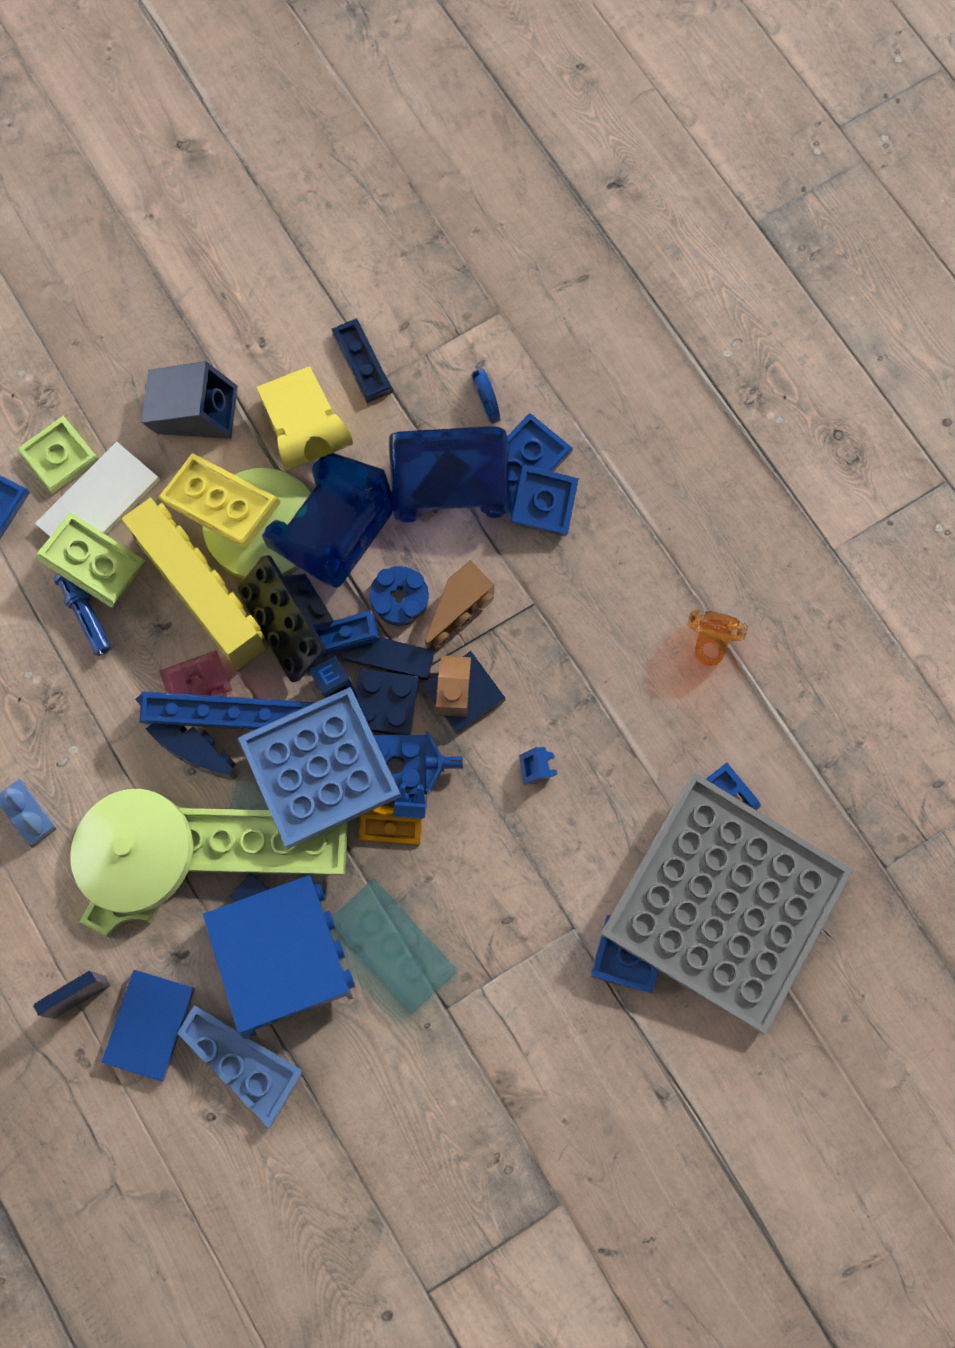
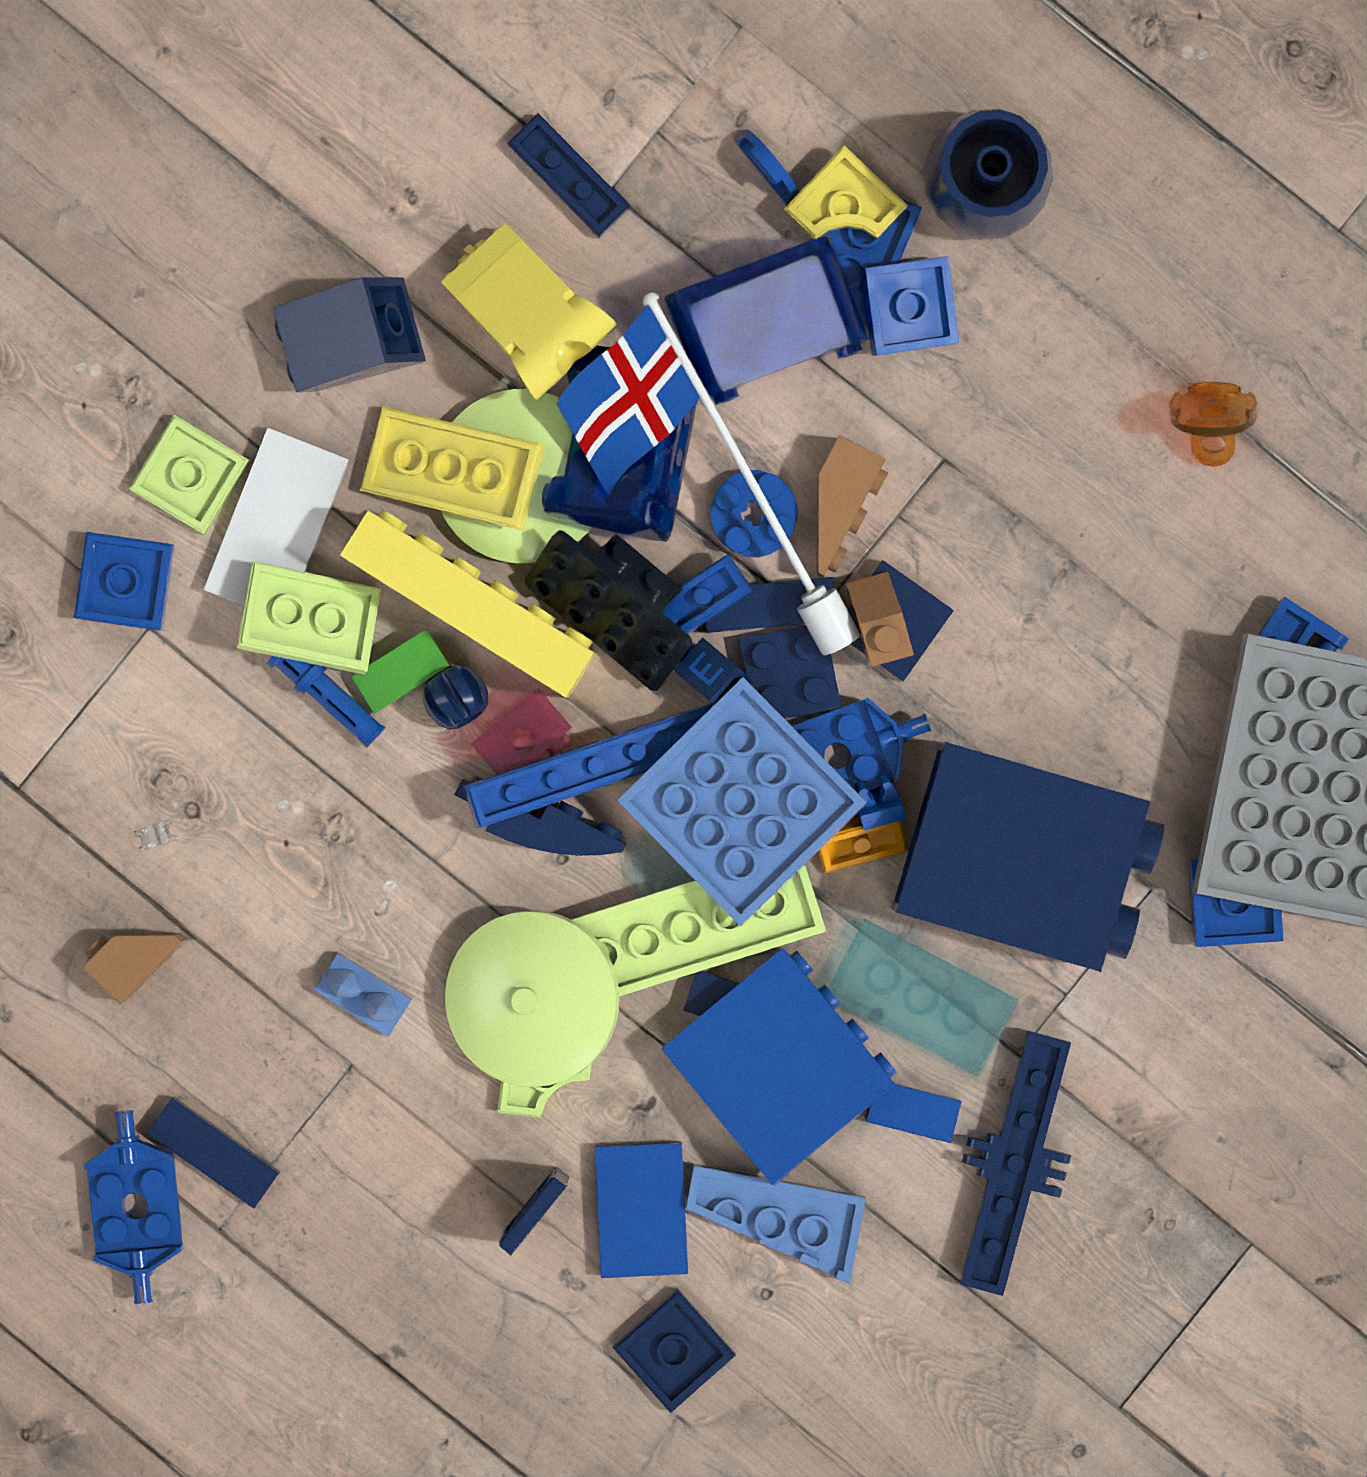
camera: 20 degrees left, 15 degrees up
blue tile [519,747,557,785] -> none
none -> bright green slope [351,629,450,714]
none -> dark blue piece [423,665,488,730]
none -> flag [556,293,861,656]
none -> dark blue tile [613,1288,736,1413]
none -> light yellow tile [784,146,908,241]
none -> blue tile [866,1083,962,1143]
none -> dark blue brick [891,742,1164,972]
none -> dark blue piece [924,108,1053,240]
none -> dark blue hinge [960,1030,1072,1296]

